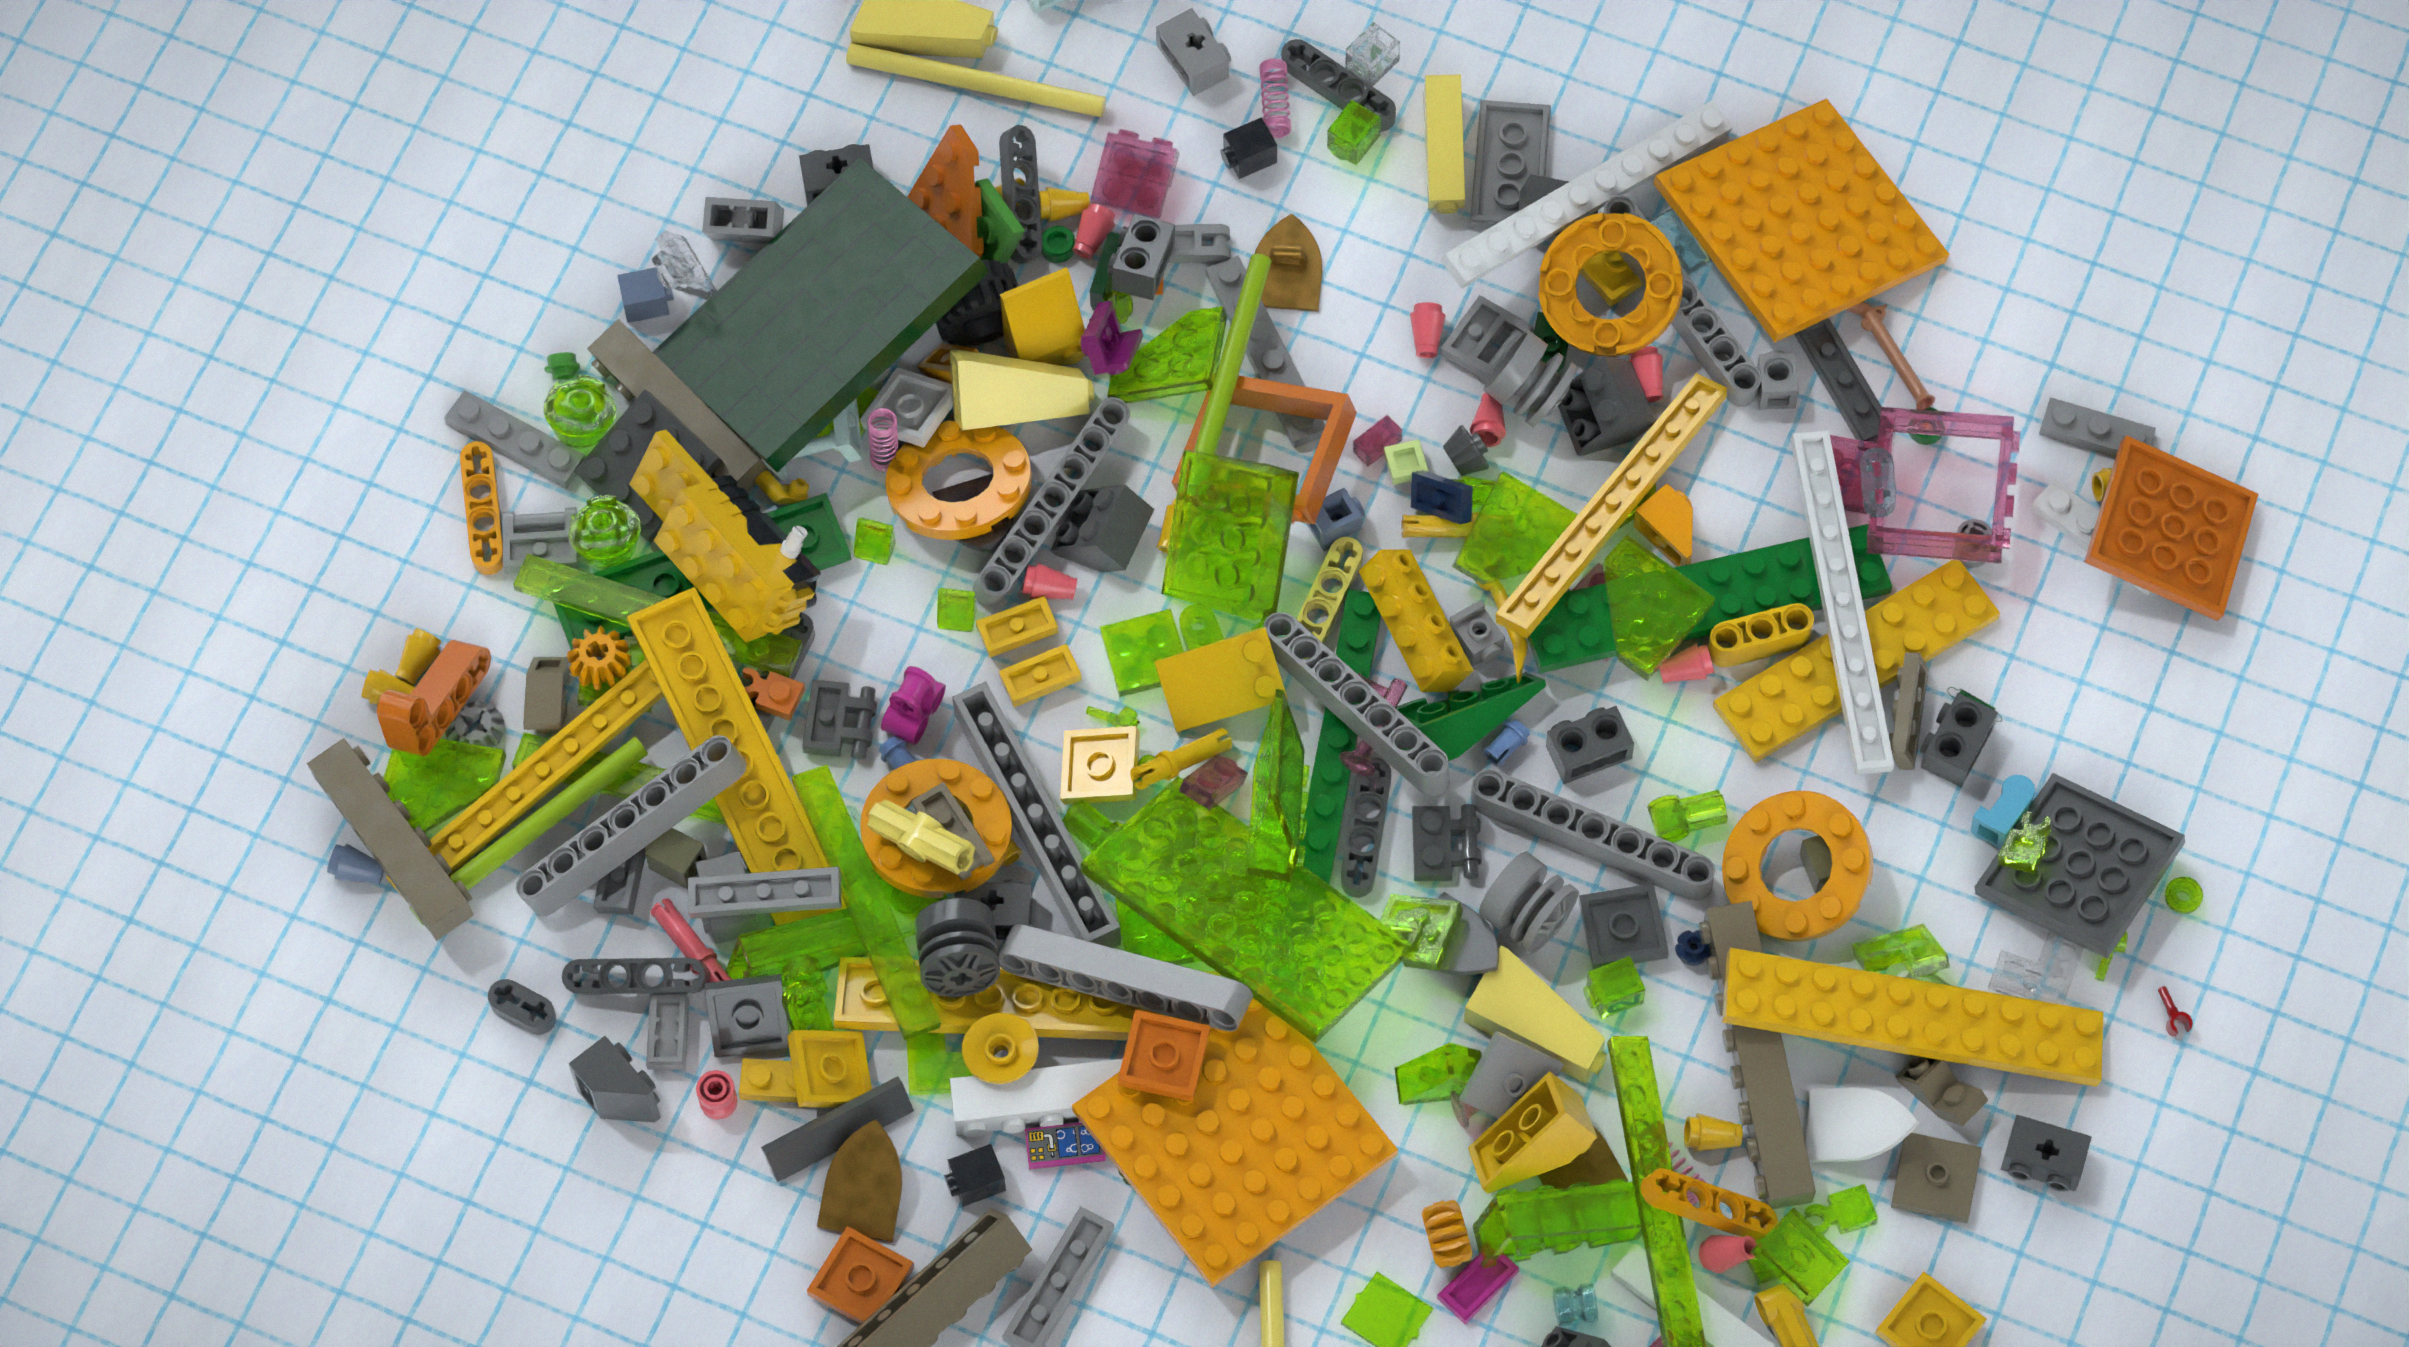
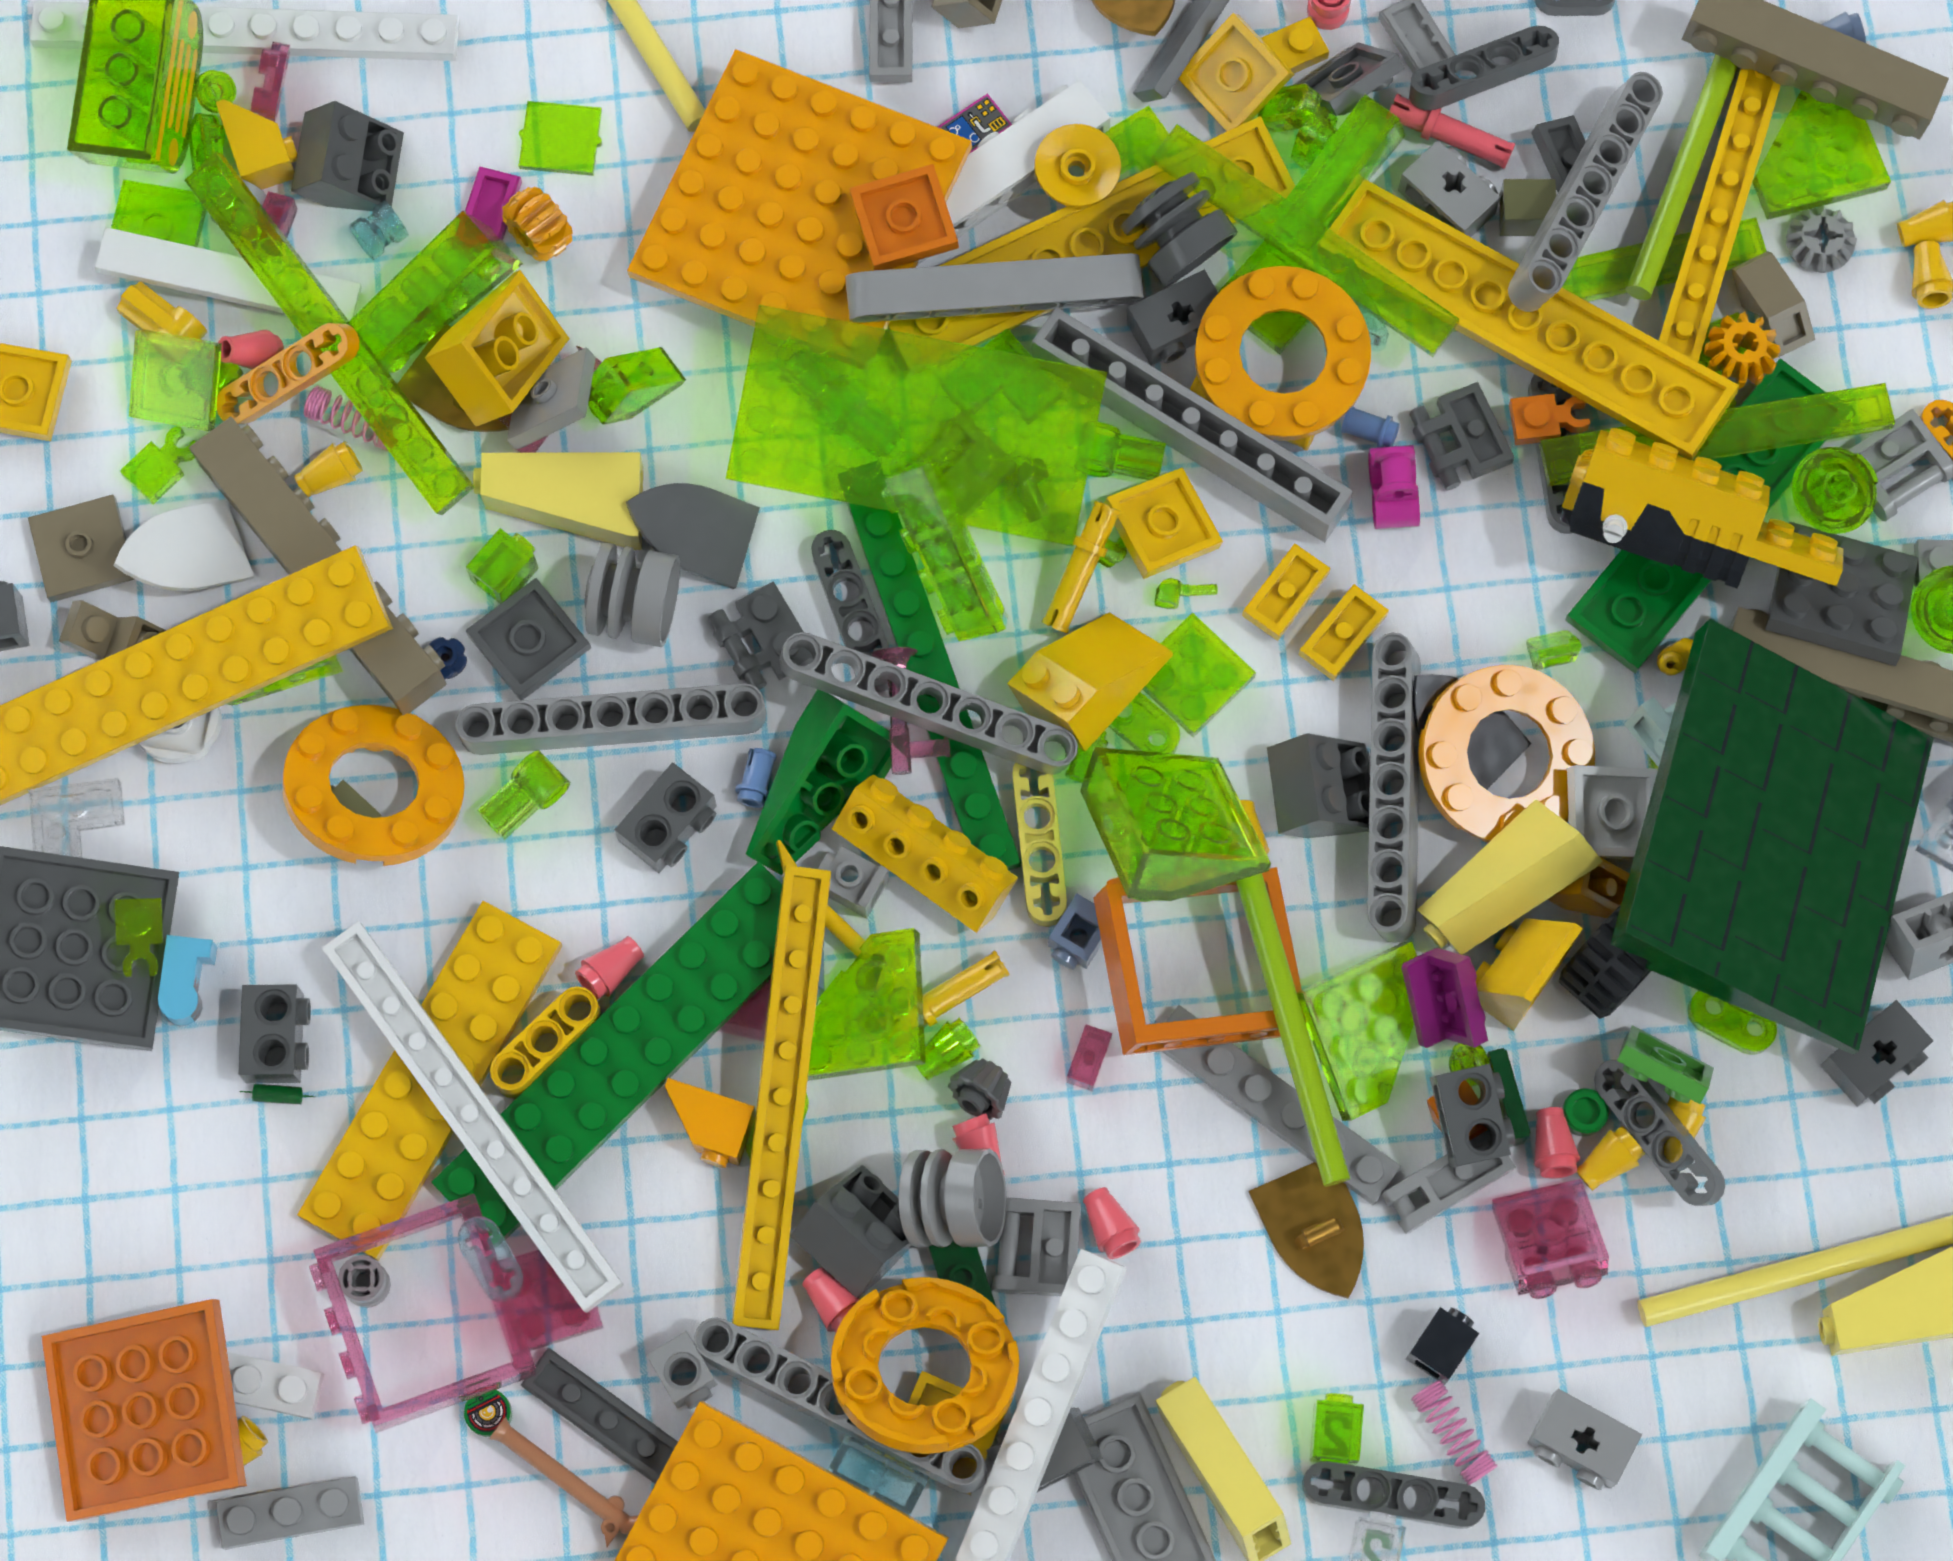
camera: 150 degrees right, 10 degrees up
orange beam [377,640,491,757] -> none
light grey plate [688,867,841,919] -> none
light yellow piece [867,799,976,875] -> none
bright pink piece [868,408,898,472] -> none
orange plate [907,124,984,258] -> none
dark tan plate [911,782,995,881] -> none
clear neon green slope [937,588,977,632] -> none
black brick [944,1144,1006,1207] -> none
coral cone [1022,563,1077,600] -> none
plate [1179,754,1248,810] -> none
clear neon green plate [1378,894,1464,971] -> none
yellowish green plate [1384,439,1428,485] -> none
dark blue plate [1410,470,1473,525] -> none
clear neon green plate [1603,534,1716,681] -> none
clear neon green plate [1852,923,1950,978] -> none
dark tan plate [1889,653,1929,770] -> none

